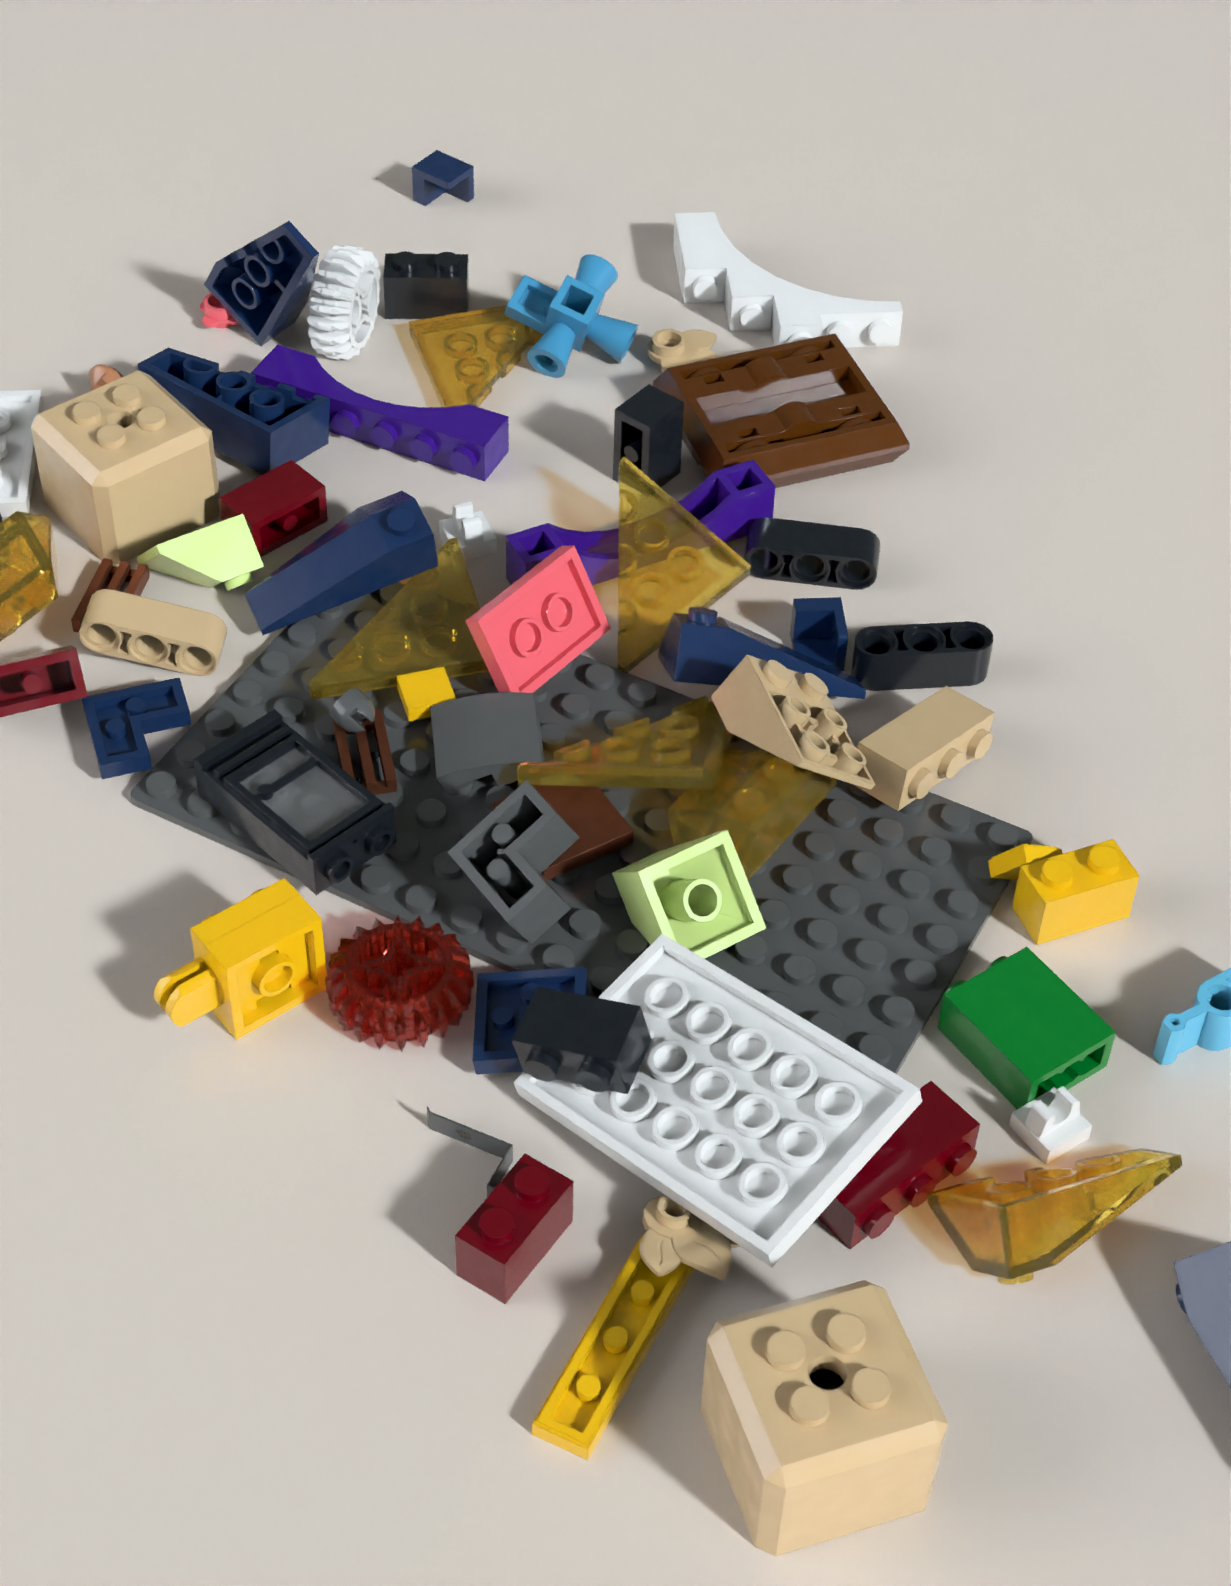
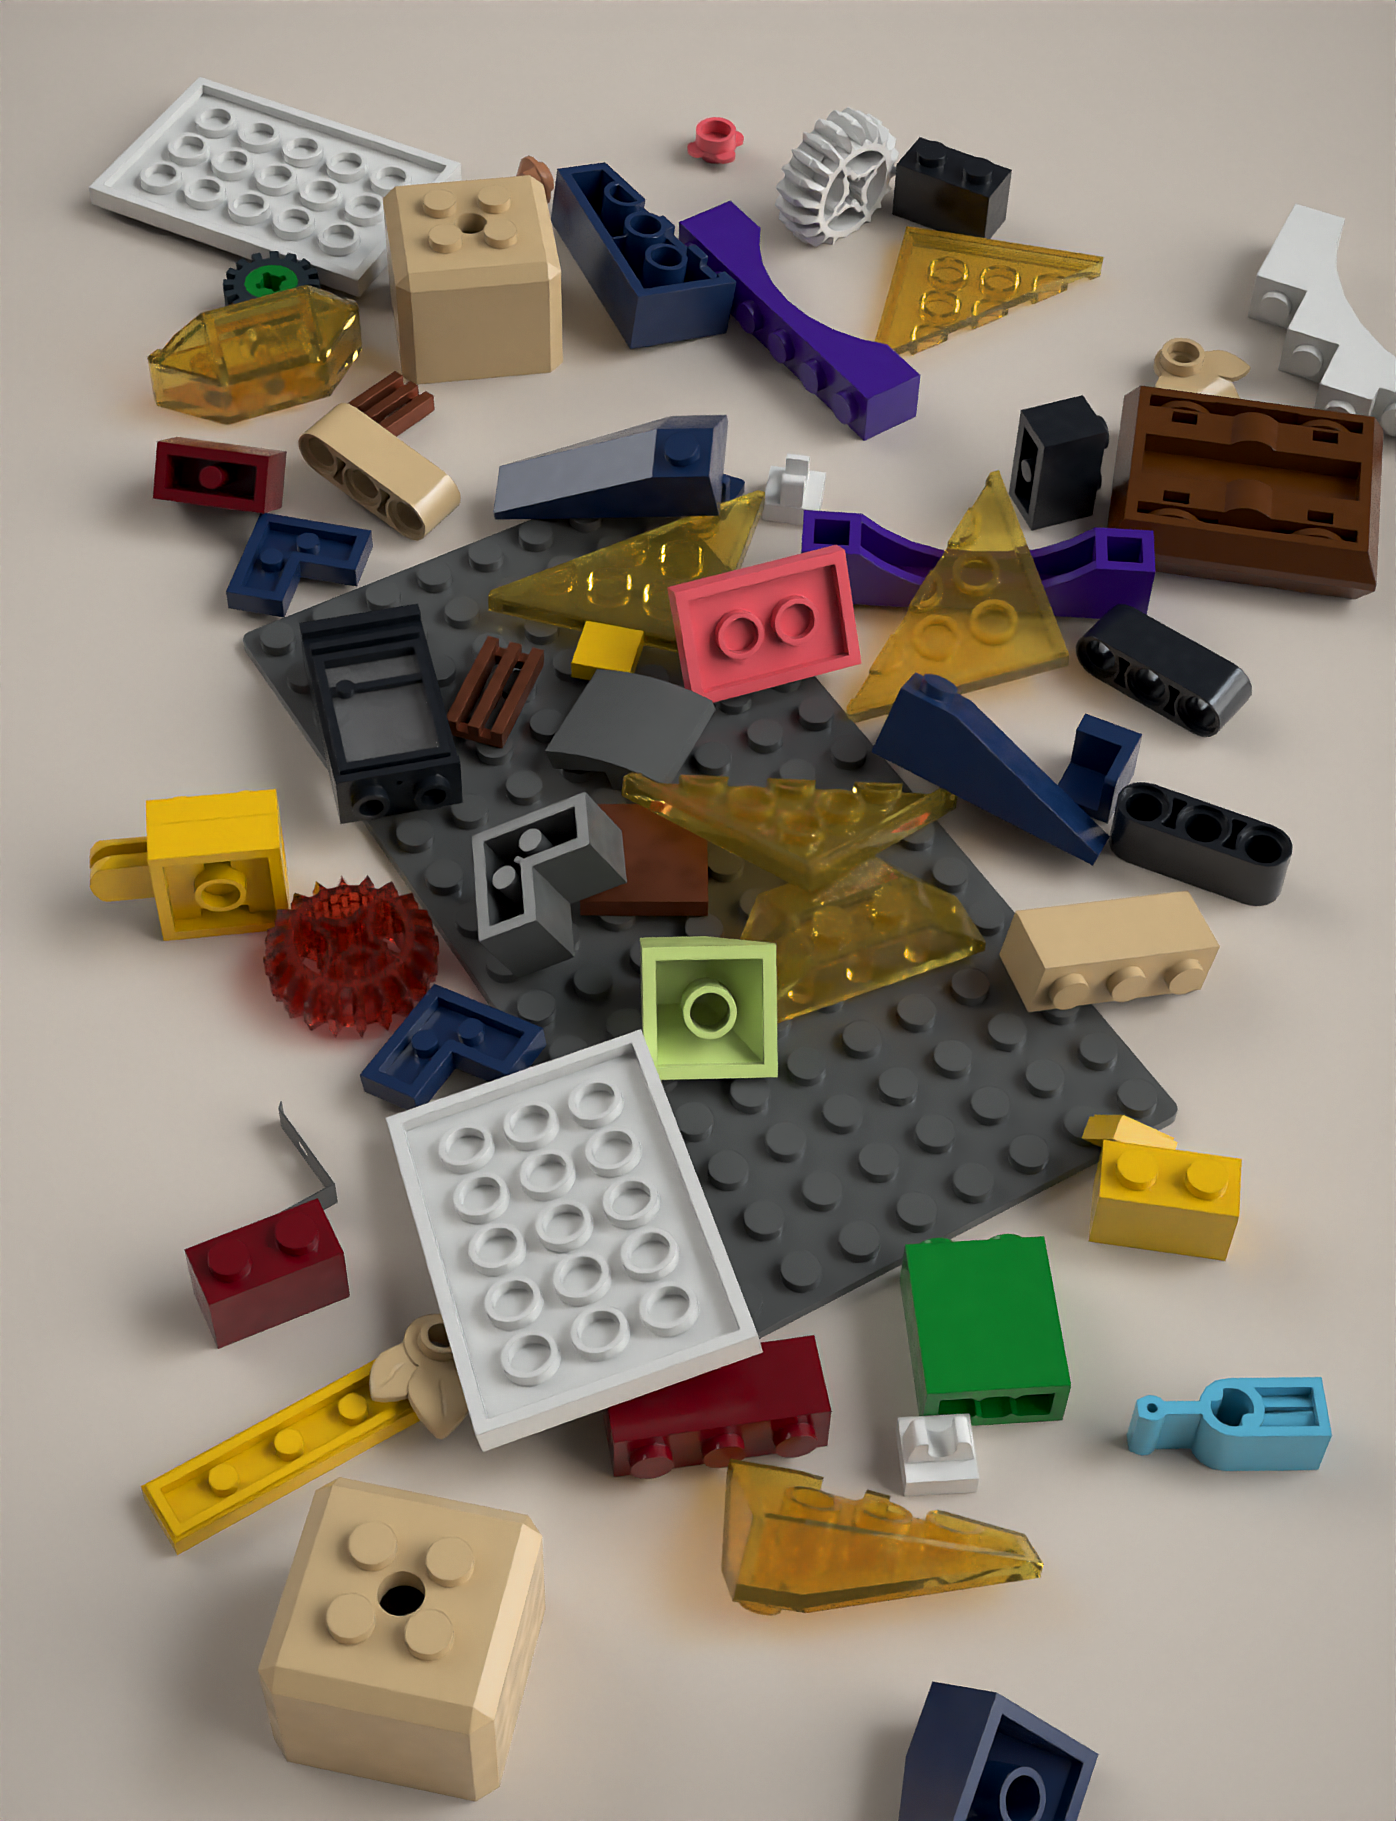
camera: 30 degrees right, 5 degrees up
yellowish green slope [136,514,264,591] -> none
dark blue wedge [204,221,319,346] -> none
dark red brick [218,460,328,557] -> none
dark grey hinge [330,688,375,733] -> none
dark blue panel [412,150,474,206] -> none
dark azure brick [504,255,639,378] -> none
black brick [511,986,652,1094] -> none
tan slope [711,654,876,790] -> none

